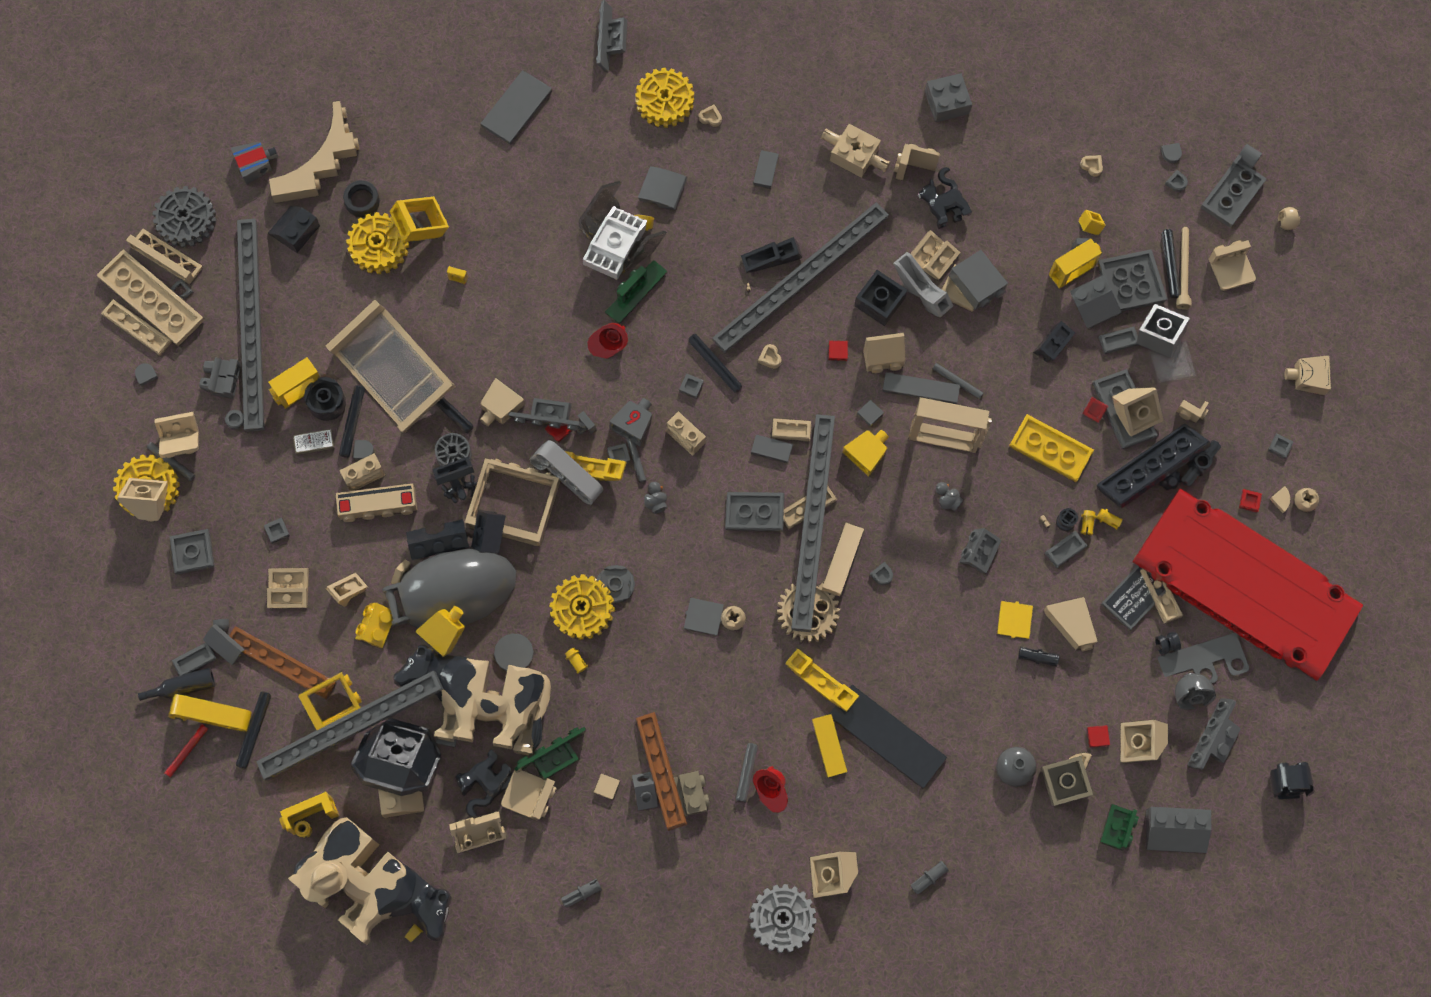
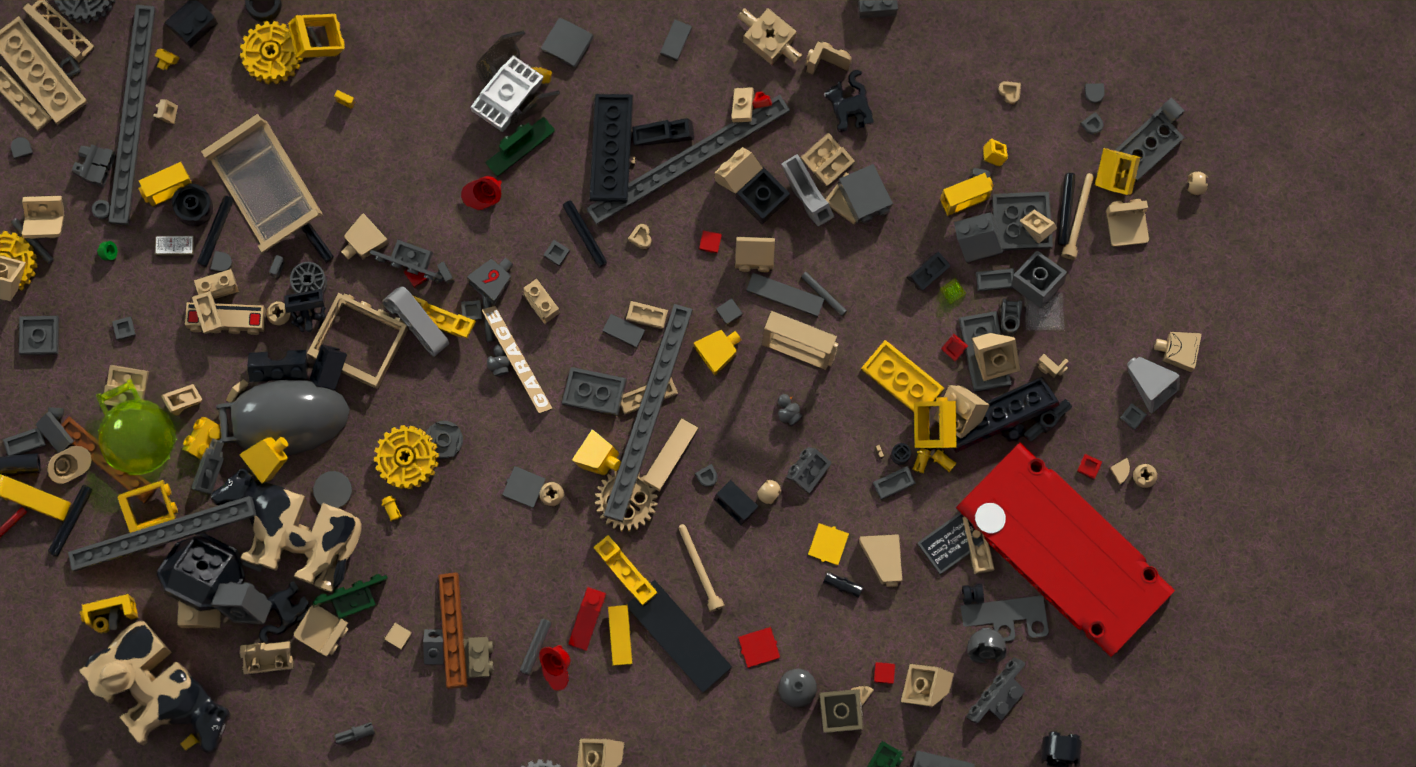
camera: 10 degrees right, 5 degrees up
none -> tan piece [47,446,92,484]
none -> clear neon green windscreen [95,379,176,475]
none -> green tile [97,241,118,261]
none -> dark grey tile [109,606,121,630]
none -> tan tile [154,99,178,124]
none -> yellow tile [155,49,180,70]
none -> dark grey hinge [191,439,224,494]
none -> tan plate [192,291,223,334]
none -> dark grey brick [212,582,272,624]
none -> tan piece [266,301,291,325]
none -> dark grey tile [269,255,285,279]
none -> tan sticker [482,306,553,413]
none -> red slope [568,587,606,651]
none -> yellow torso [572,430,621,475]
none -> black tile [590,94,633,202]
none -> tan piece [679,524,725,612]
none -> black hinge [714,480,758,526]
none -> tan slope [715,147,763,193]
none -> tan plate [732,87,754,123]
none -> red piece [738,627,780,668]
none -> red tile [752,92,772,109]
none -> tan piece [757,480,781,504]
none -> yellow window [914,397,956,448]
none -> tan slope [934,385,989,438]
none -> clear neon green tile [939,278,966,305]
none -> white sticker [975,503,1006,533]
none -> dark grey piece [1000,298,1022,336]
none -> tan slope [1020,210,1057,243]
none -> yellow slope [1095,148,1141,195]
none -> light grey slope [1127,357,1180,414]

